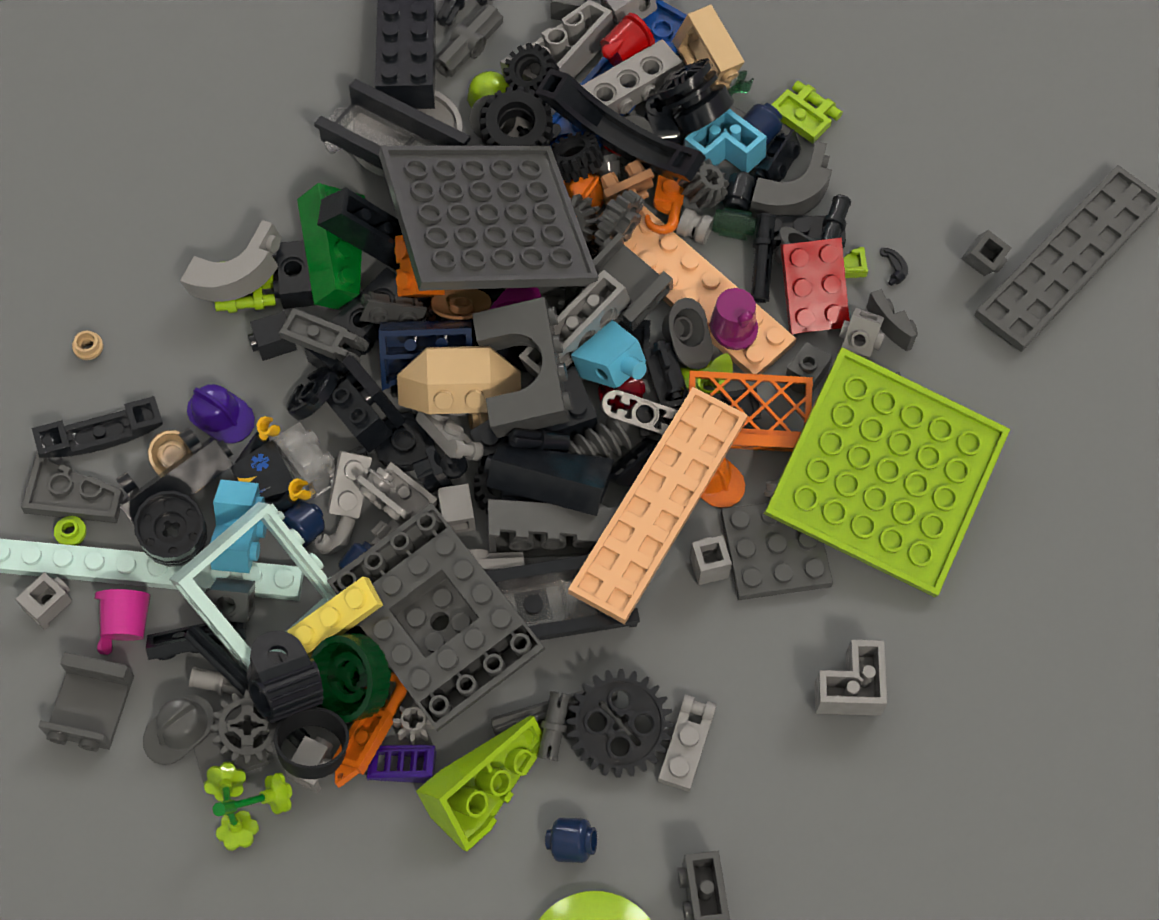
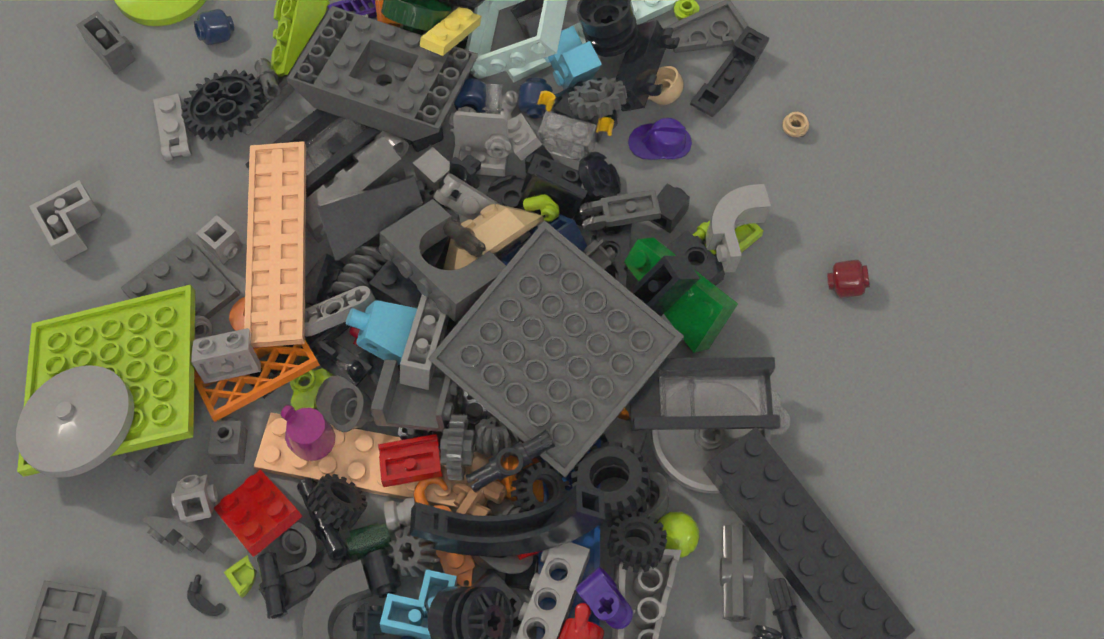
camera: 150 degrees right, 0 degrees up
none -> light grey dish [16,366,134,477]
none -> light grey bracket [191,328,261,384]
none -> black tyre [308,474,368,530]
none -> red plate [378,434,443,487]
none -> clear smoke axle [443,219,486,258]
none -> black pin [466,429,556,493]
none -> clear axle [483,84,504,114]
none -> lime arm [523,194,559,222]
none -> dark grey gear [568,77,627,119]
none -> dark purple piece [575,566,633,630]
none -> dark red head [827,260,870,298]

